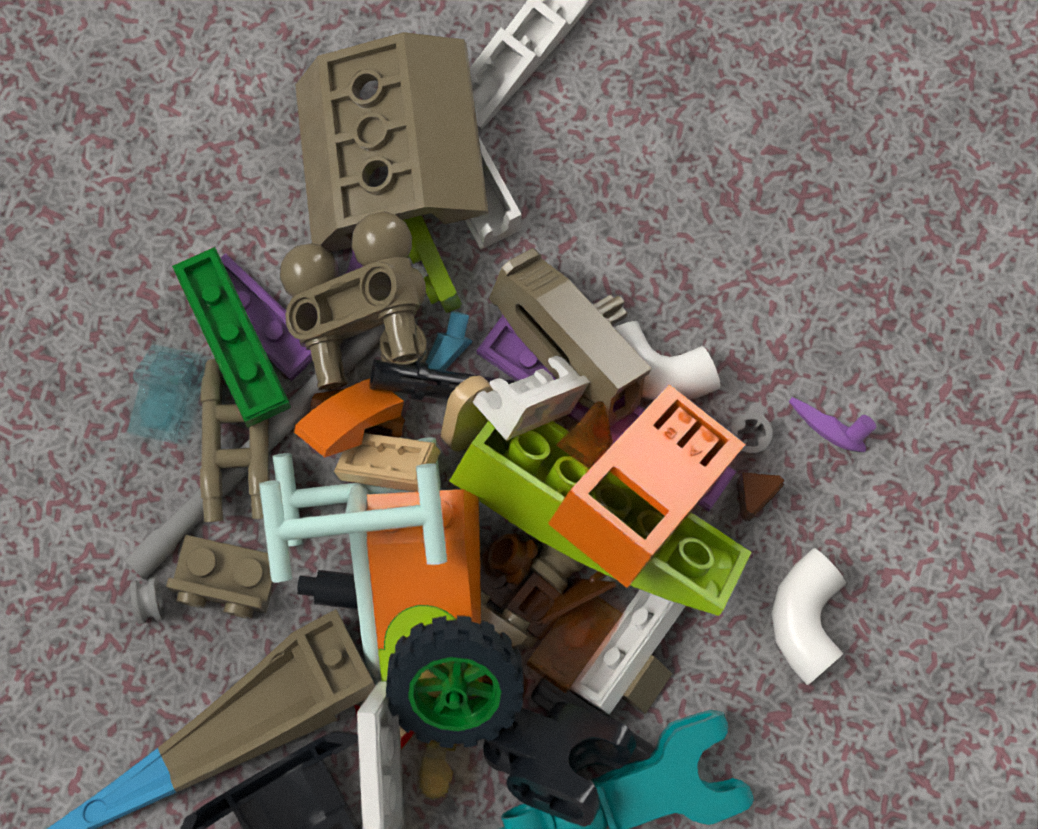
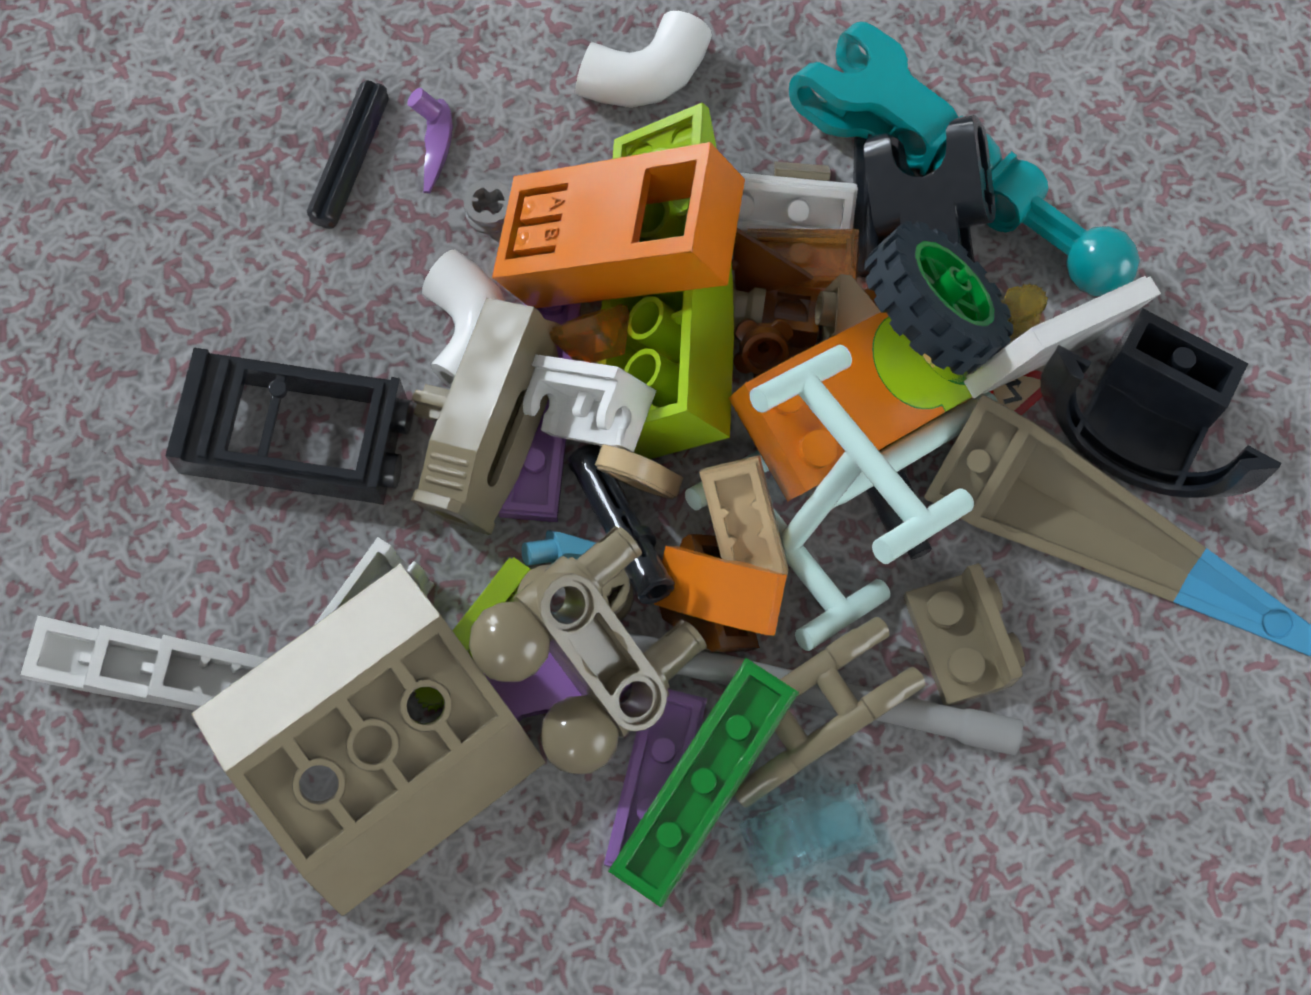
camera: 120 degrees left, 5 degrees down
light grey bush [130,577,164,624] -> none
reddish brown slope [737,472,785,522] -> none
none -> black door [165,348,414,505]
none -> black axle [307,80,389,229]

